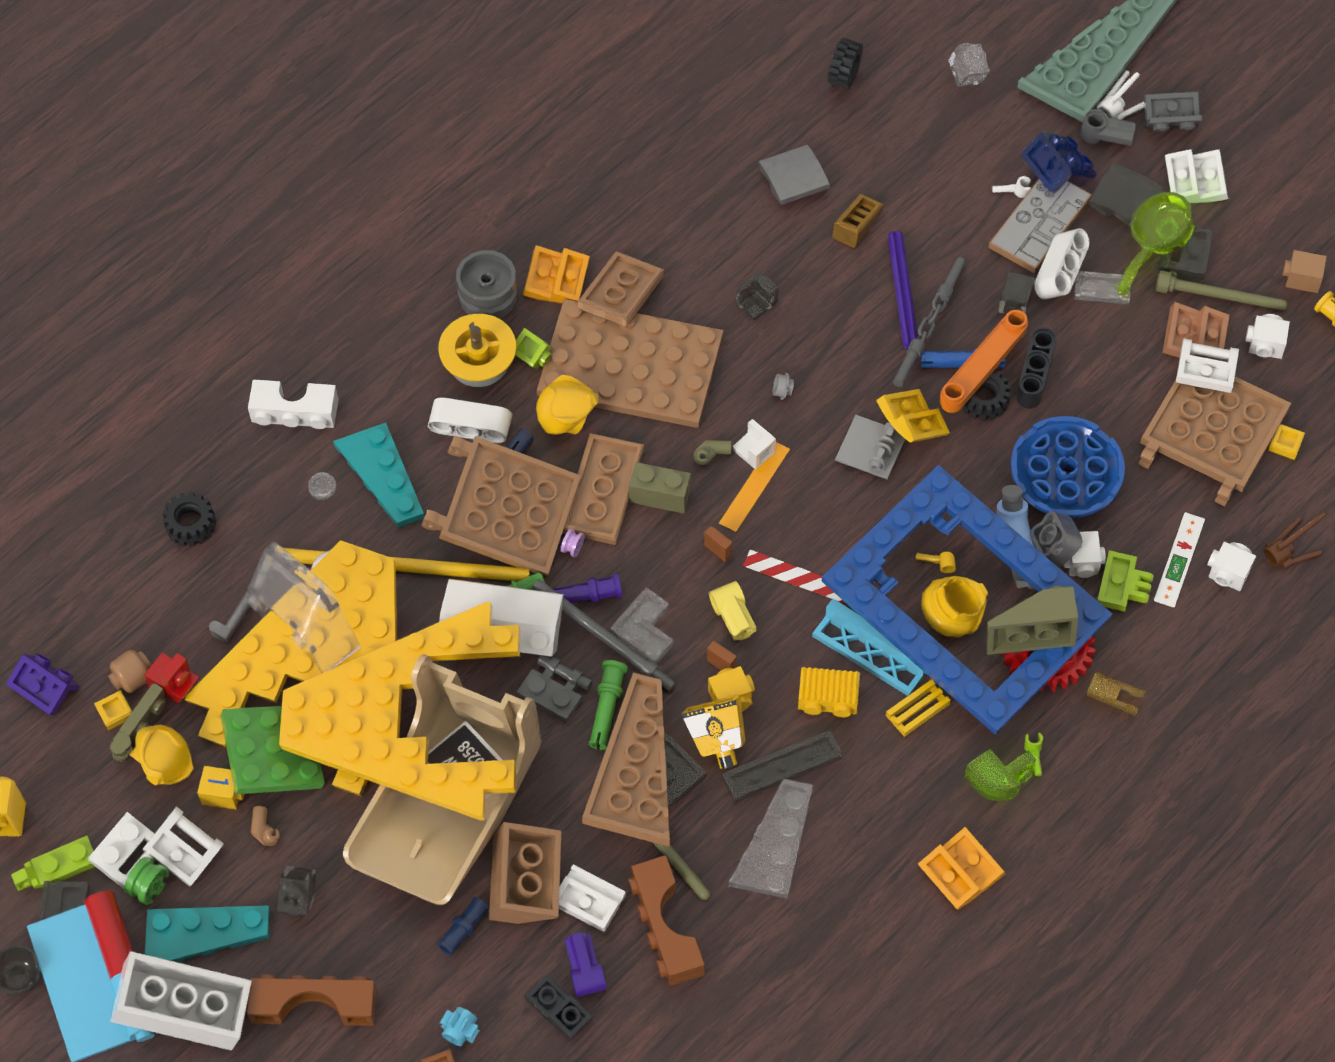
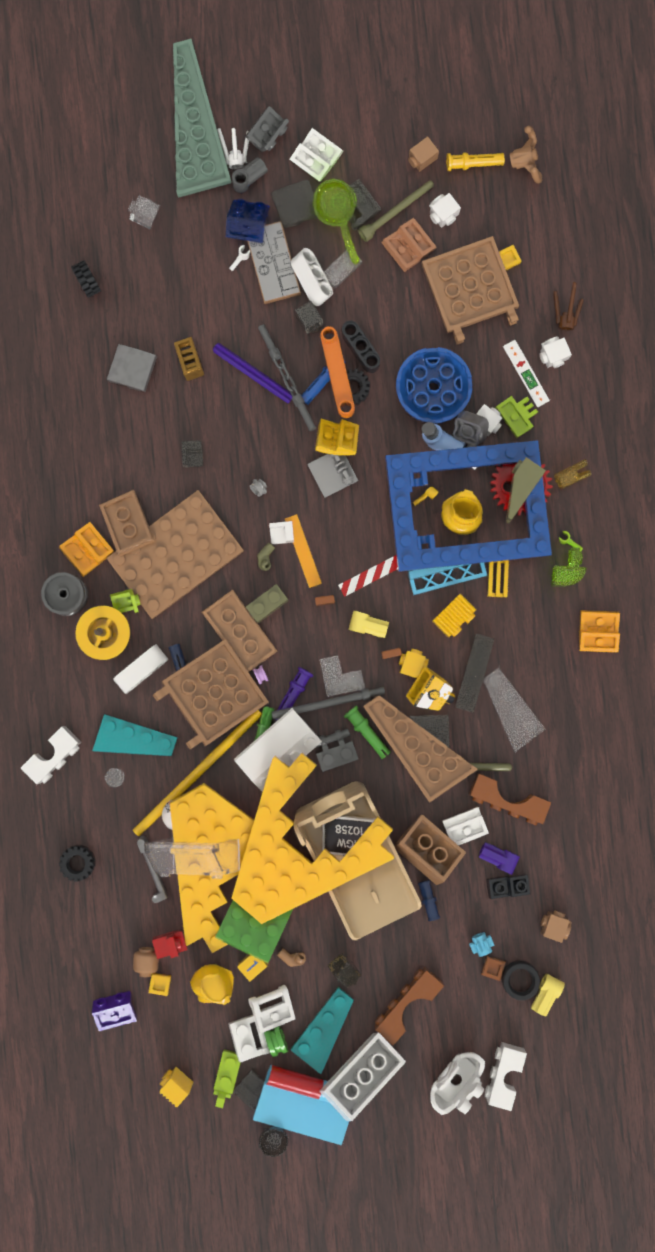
camera: 50 degrees left, 25 degrees up
olive hinge [110,683,166,763] -> none
yellow helmet [536,375,598,435] -> none
white plate [1176,338,1239,393] -> none

